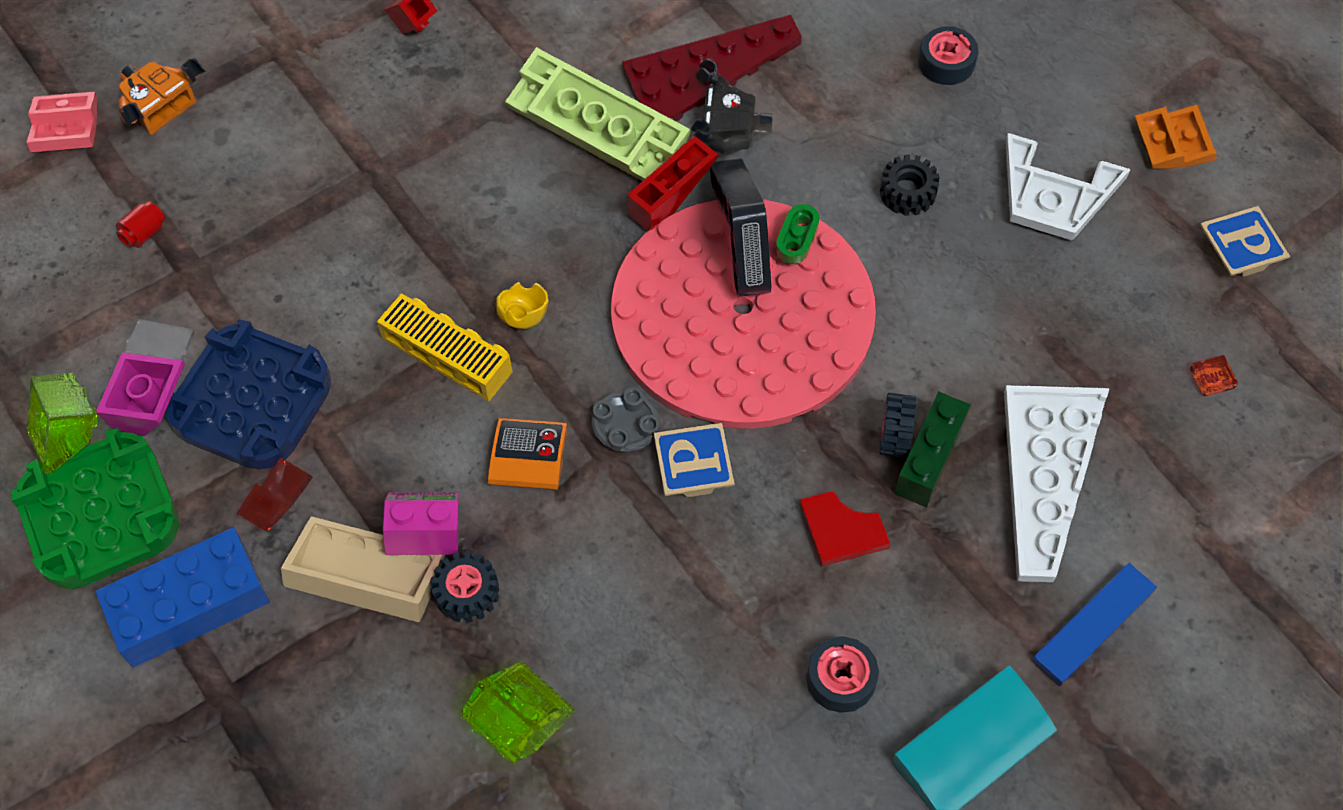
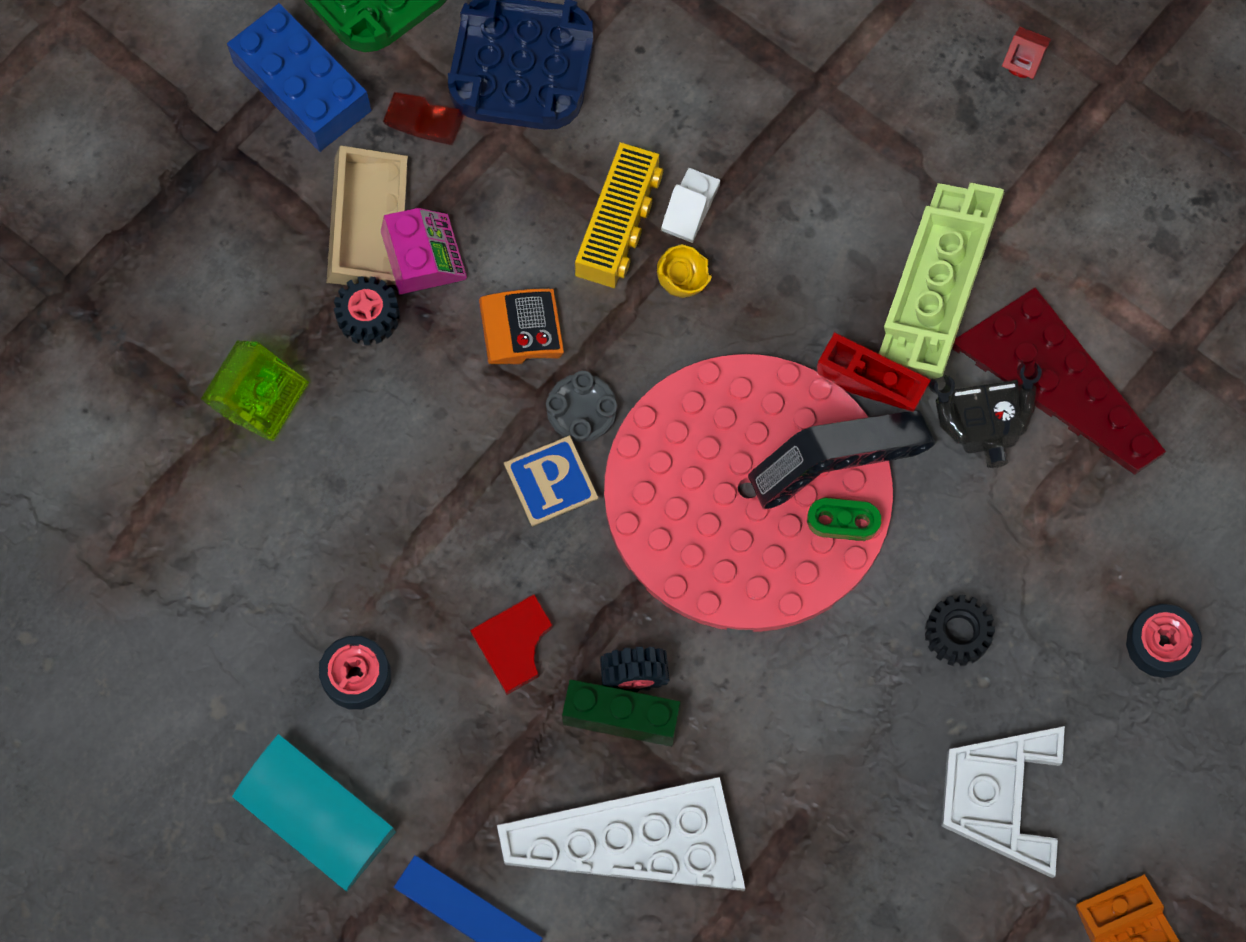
camera: 75 degrees right, 10 degrees up
none -> white slope [661,168,720,243]

